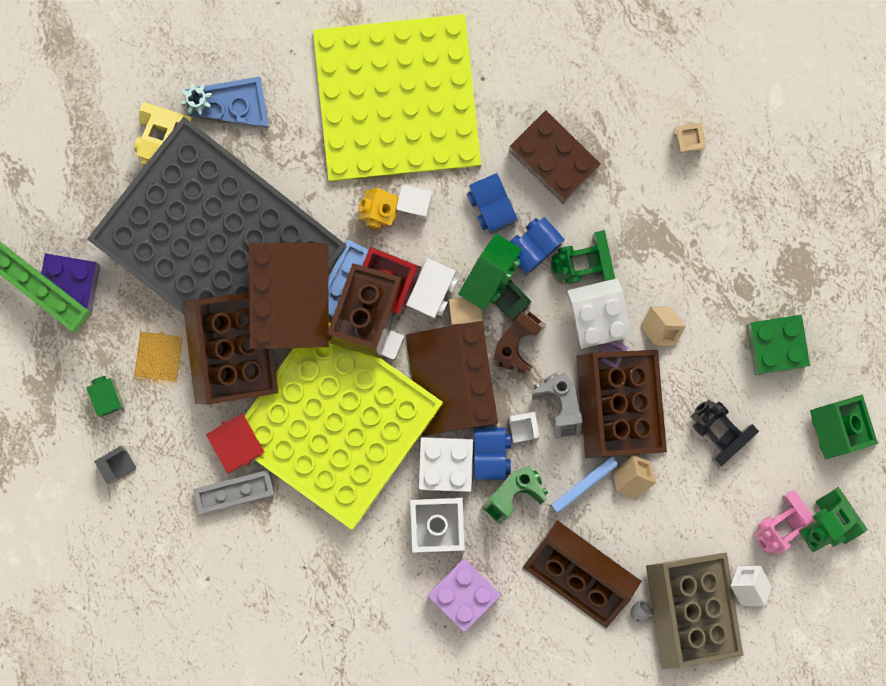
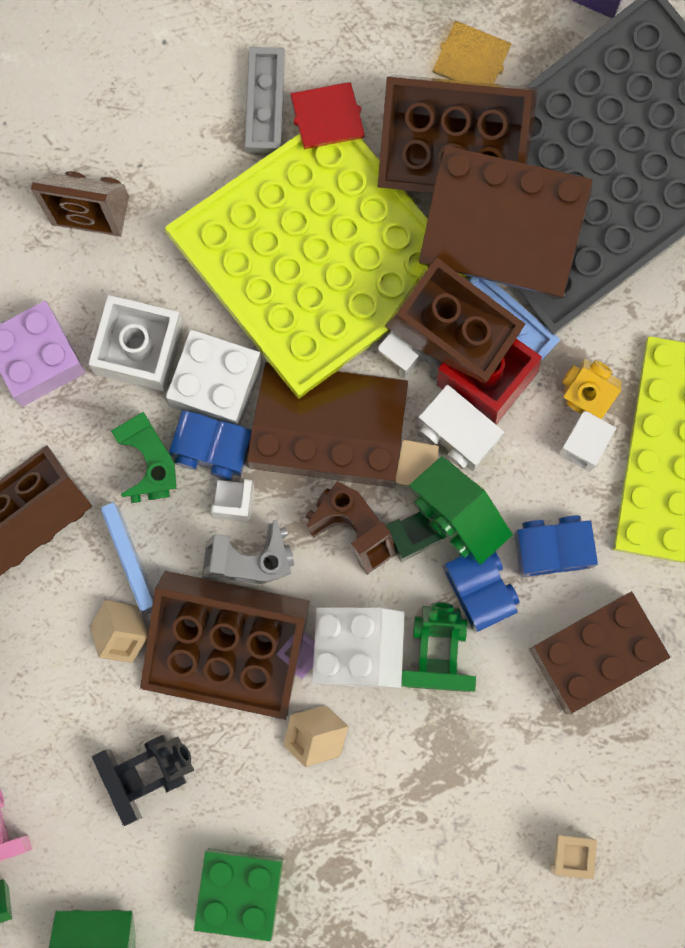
camera: 110 degrees right, 5 degrees down
none -> reddish brown slope [31,171,129,237]

